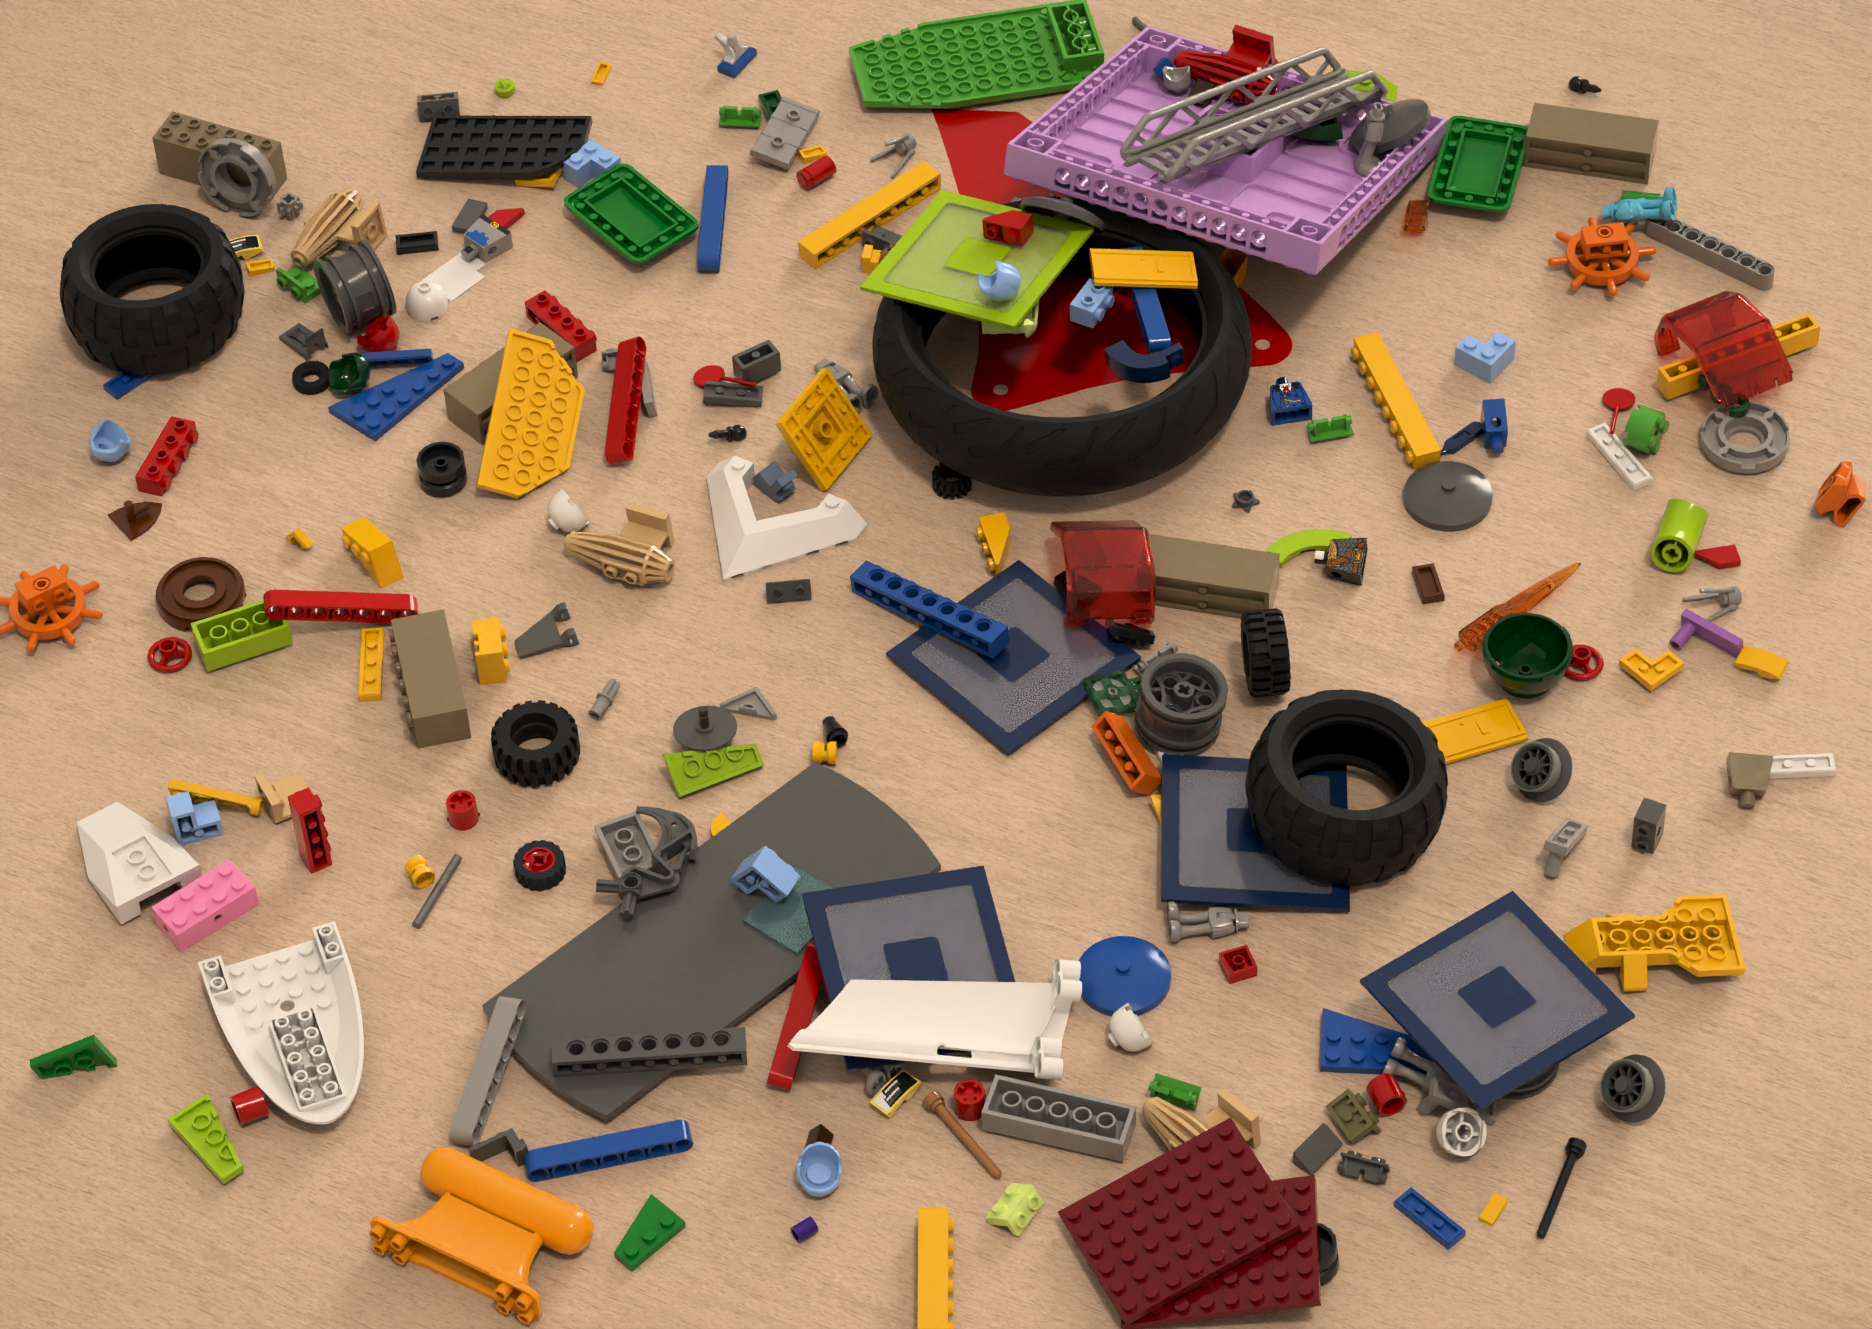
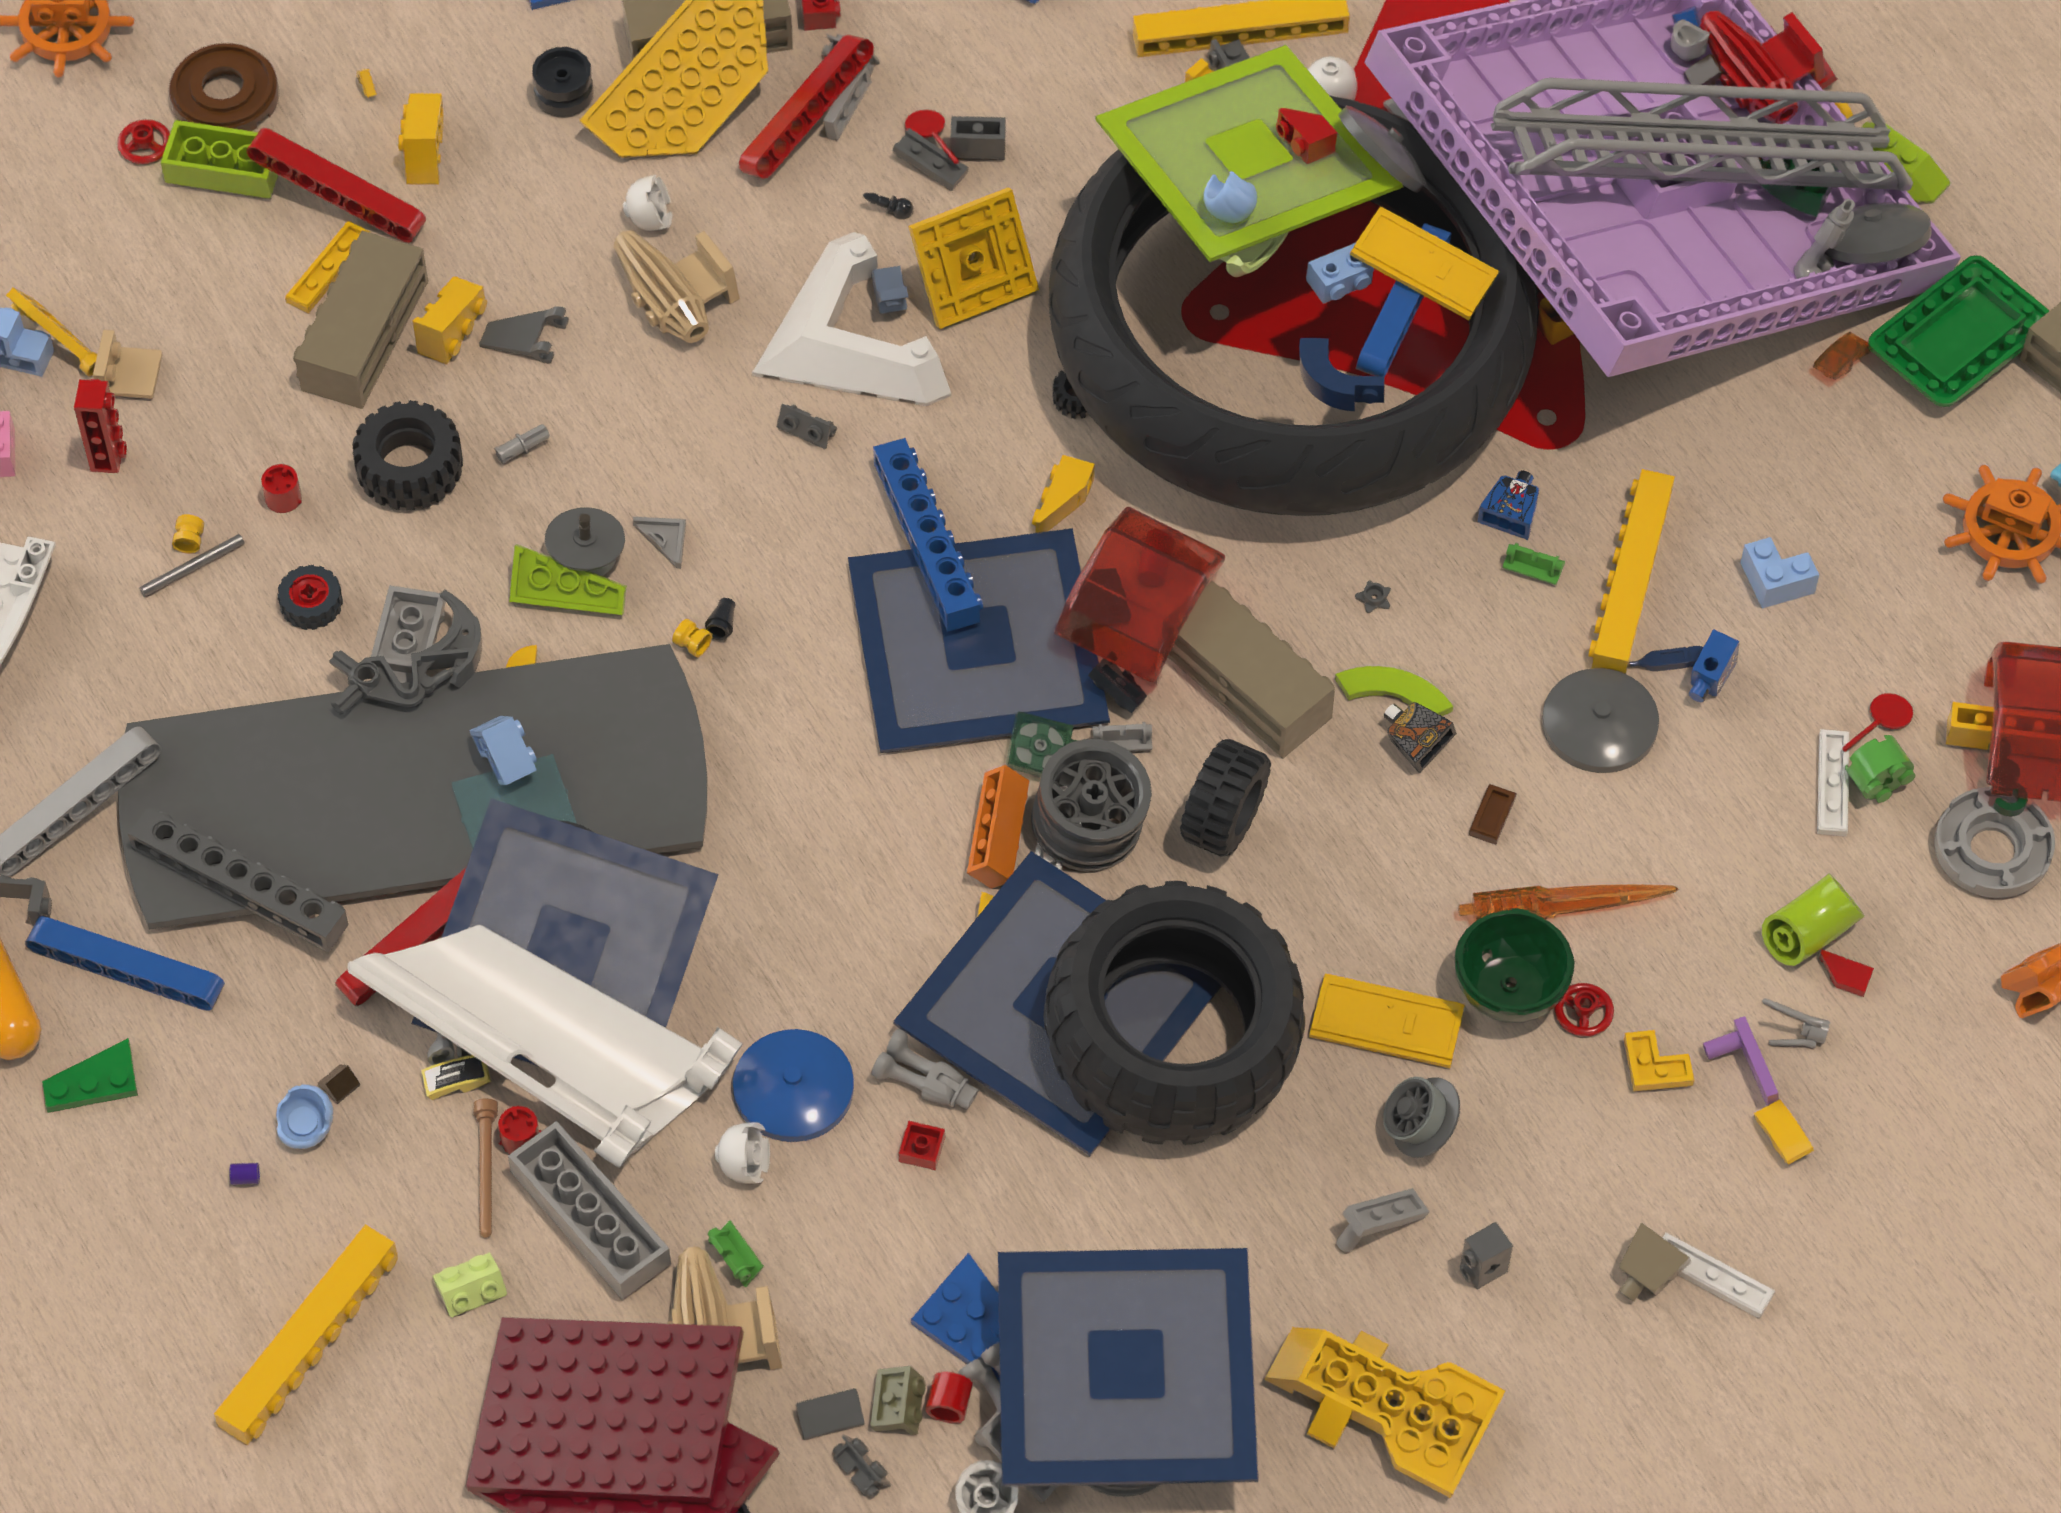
camera: 30 degrees right, 10 degrees up
light grey piece [814,359,879,414] -> none

